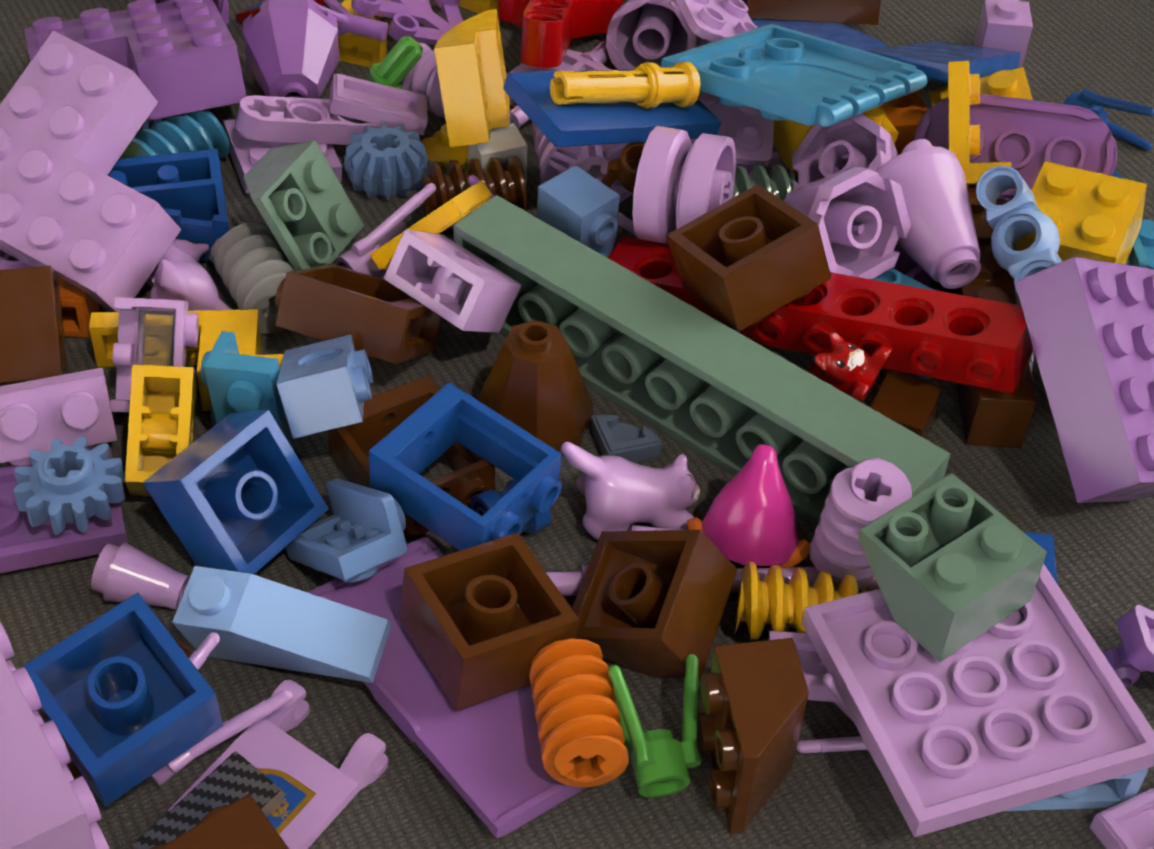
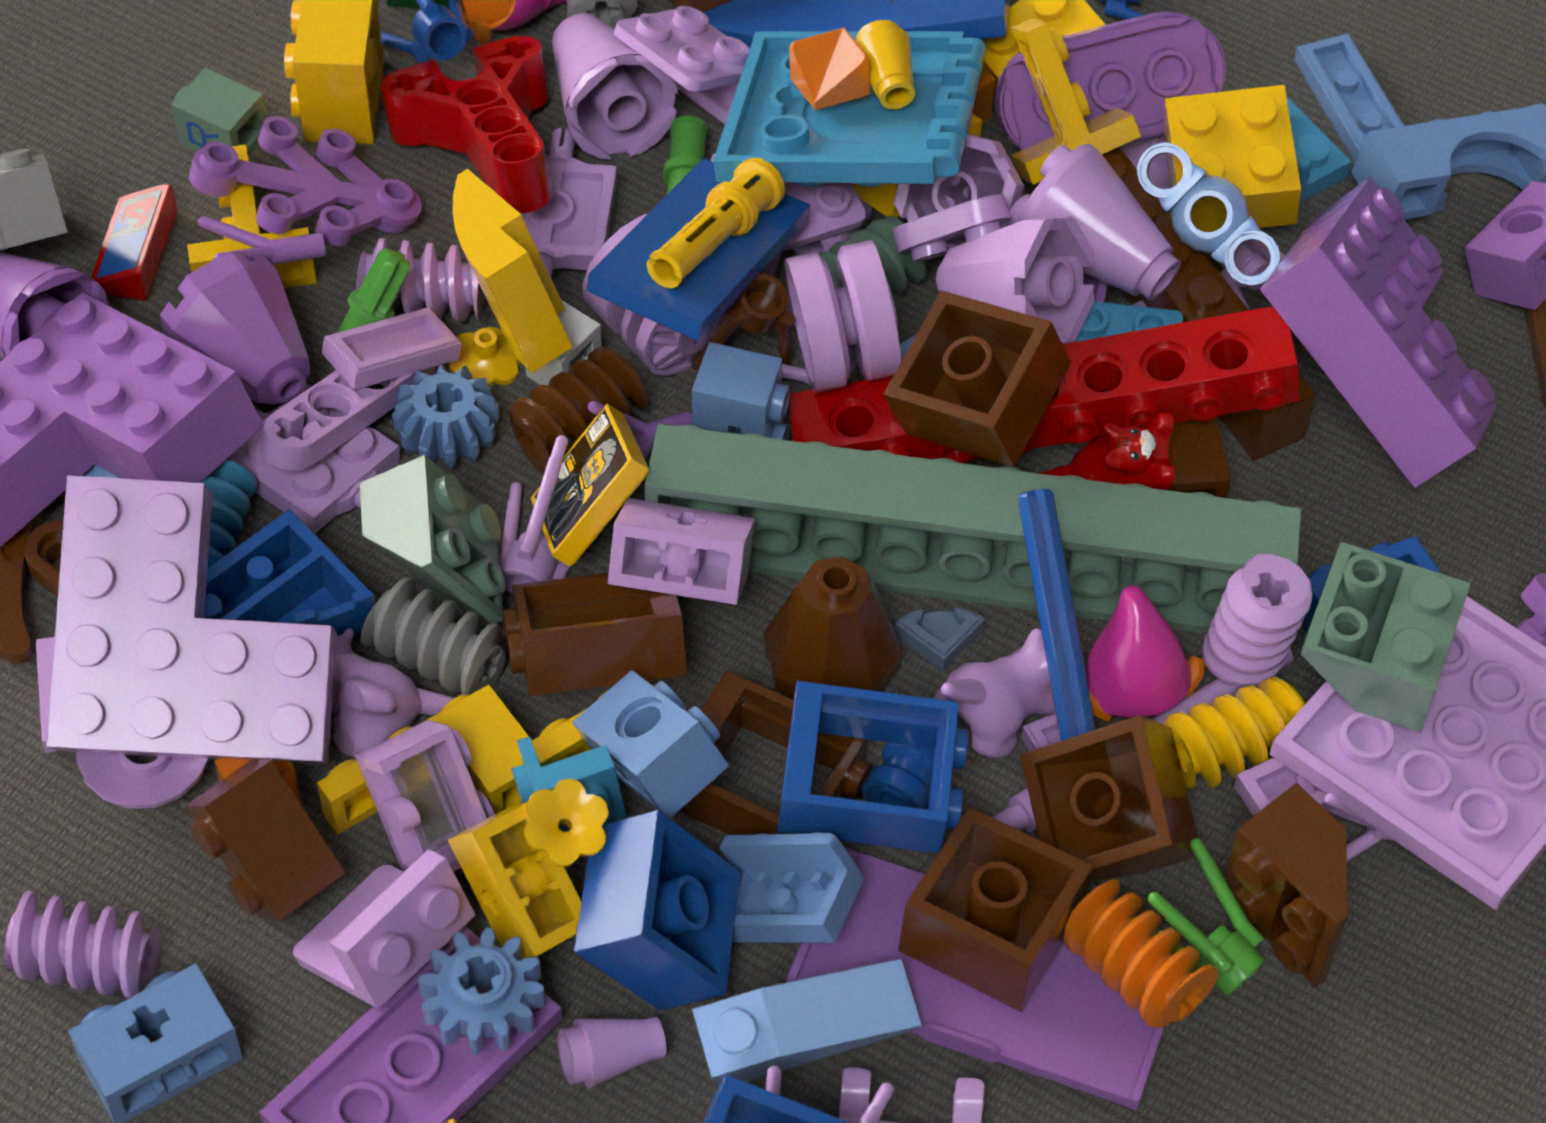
camera: 30 degrees left, 10 degrees up
none -> yellow plant [523,779,608,867]
none -> orange slope [789,27,870,110]
none -> yellow cone [855,20,915,109]
none -> lavender plate [892,194,1011,262]
none -> blue axle [1018,488,1096,741]

